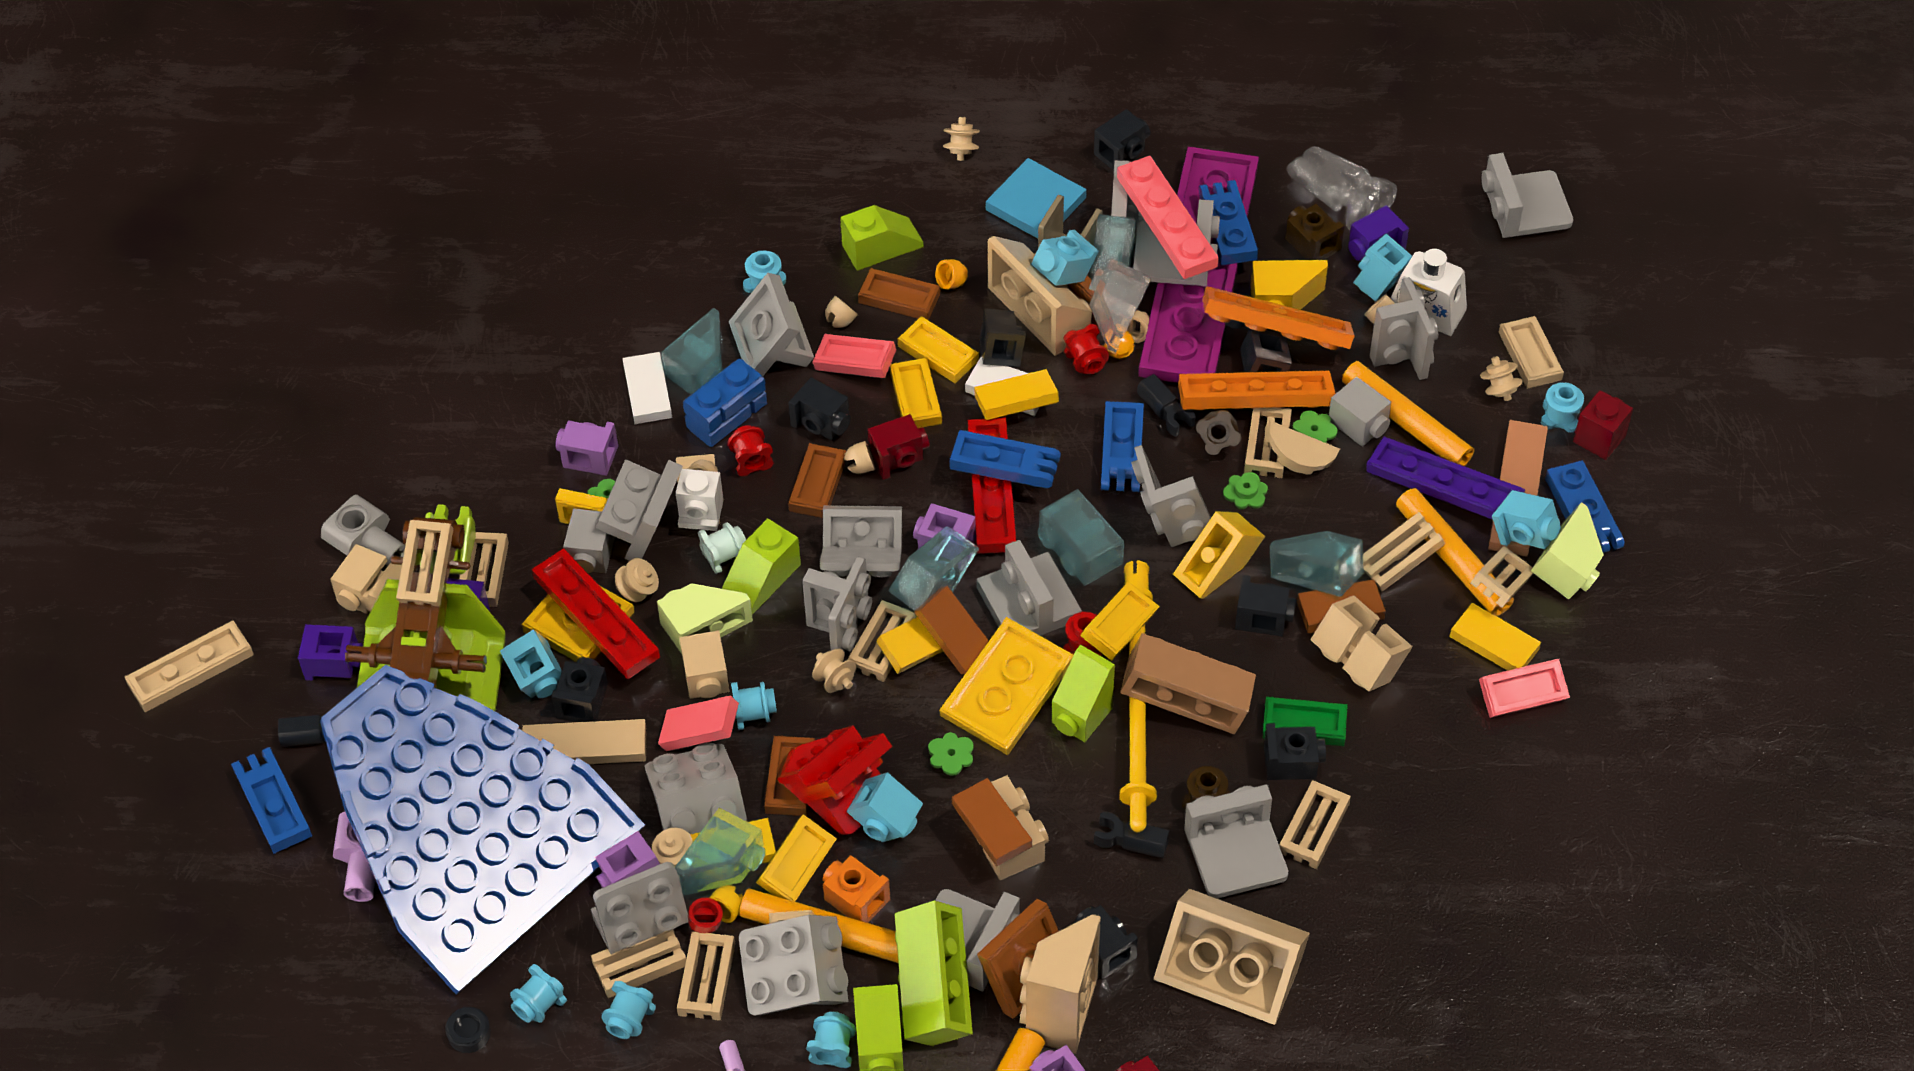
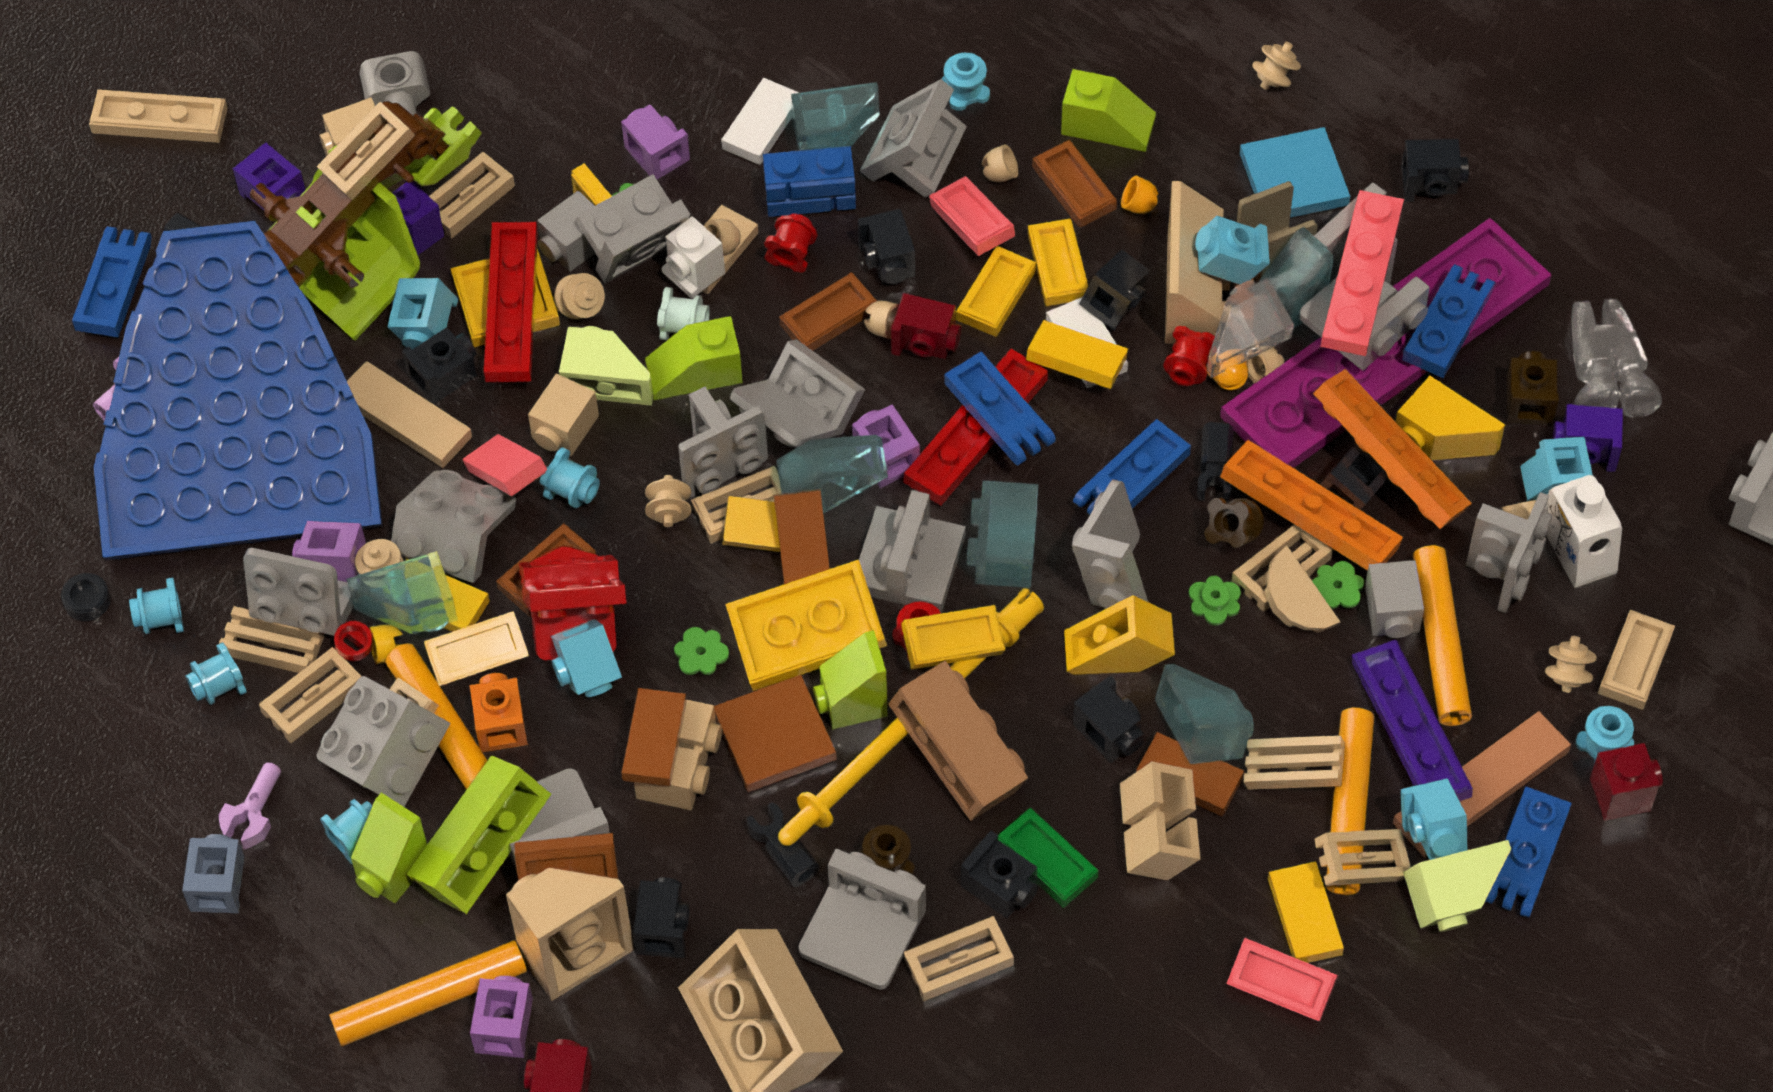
camera: 40 degrees right, 5 degrees up
none -> dark orange tile [714,675,837,792]

